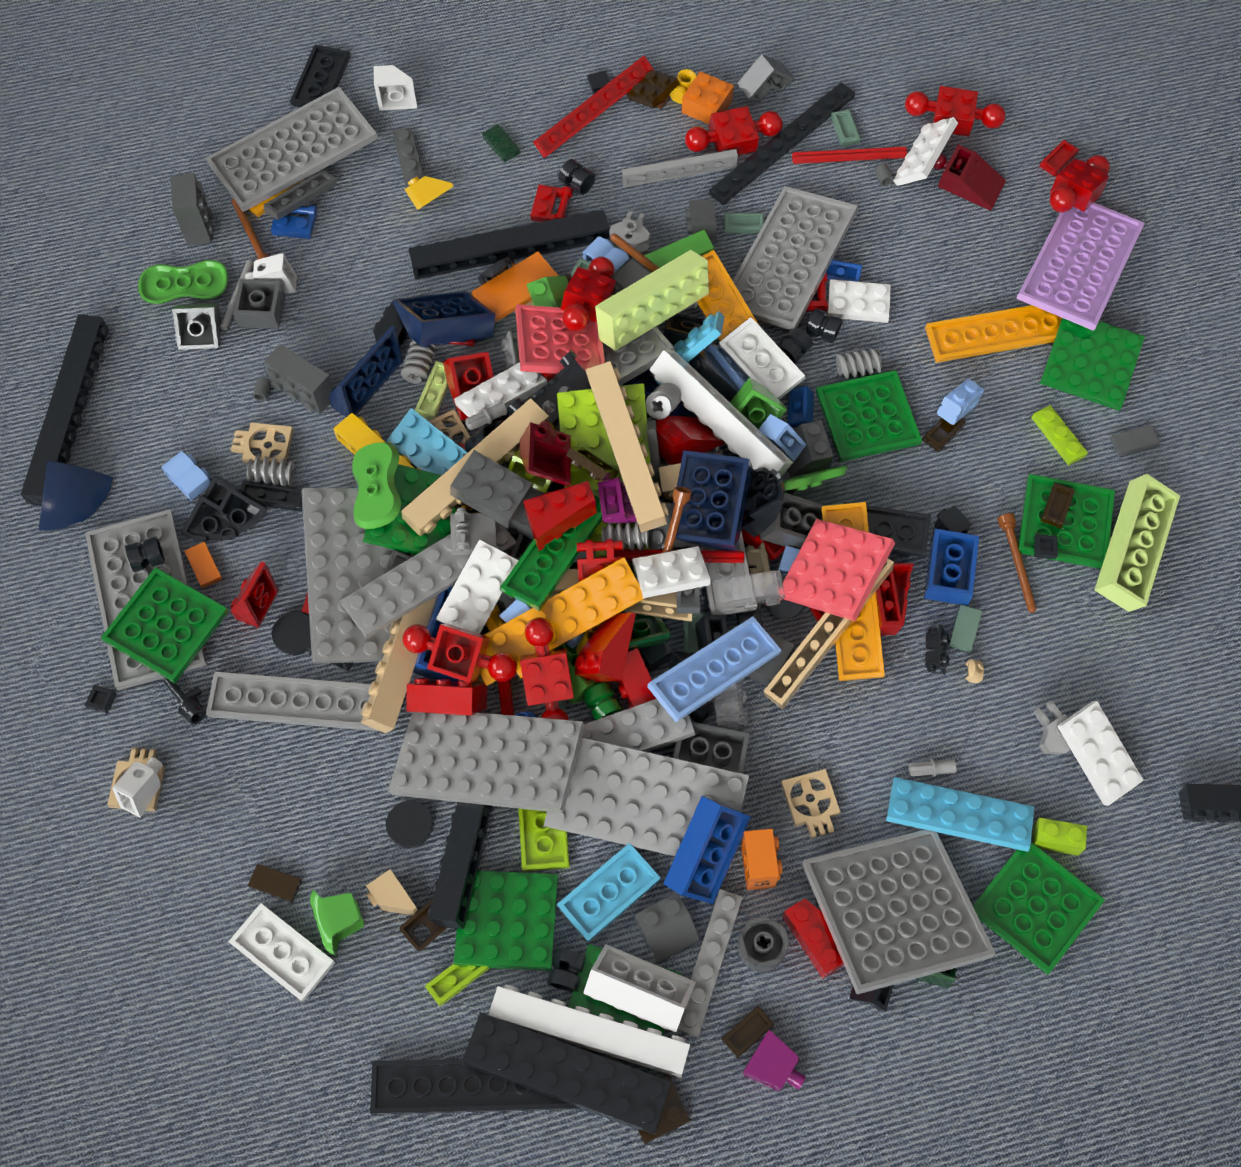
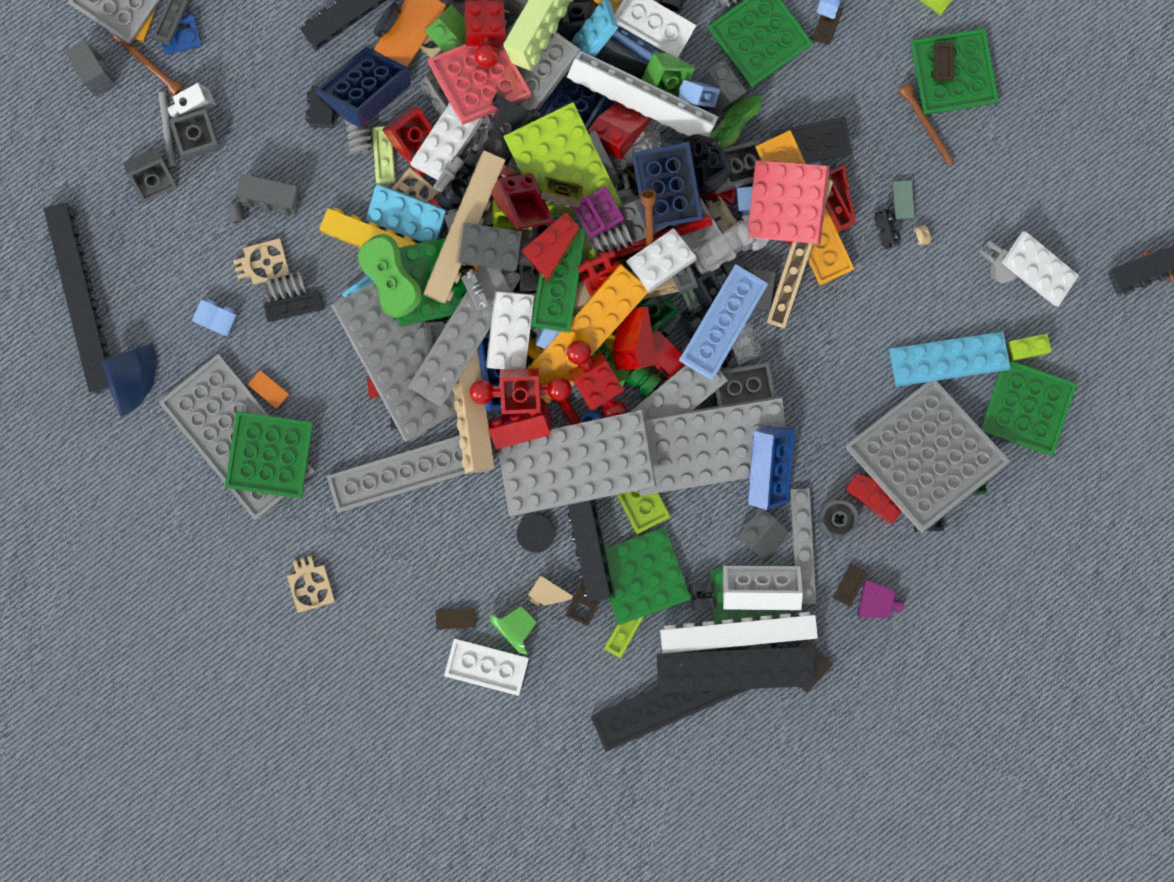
camera: 25 degrees left, 20 degrees up
black tile [85,685,117,714] -> none
white torso [112,757,163,818] -> none
black wheel [125,536,165,572] -> none
bright green plate [138,260,228,304] -> none
black piece [163,678,206,724] -> none
black brick [181,476,268,541] -> none
red slope [230,561,279,628] -> none
black tile [272,612,311,656] -> none
dark blue slope [329,326,403,417] -> none
medium azure plate [557,843,661,943] -> none
tan brick [585,361,669,533] -> none
light grey piece [645,383,682,420] -> none
tan slope [659,463,681,501] -> none
orange brick [741,829,782,890] -> none
tan piece [781,769,840,838] -> none
blue slope [788,385,814,428] -> none
light grey axle [908,759,956,777] -> none
blue brick [924,529,979,606] -> none
black brick [934,506,971,534] -> none
black tile [1034,534,1058,559] -> none
yellowish green brick [1095,474,1180,612] -> none

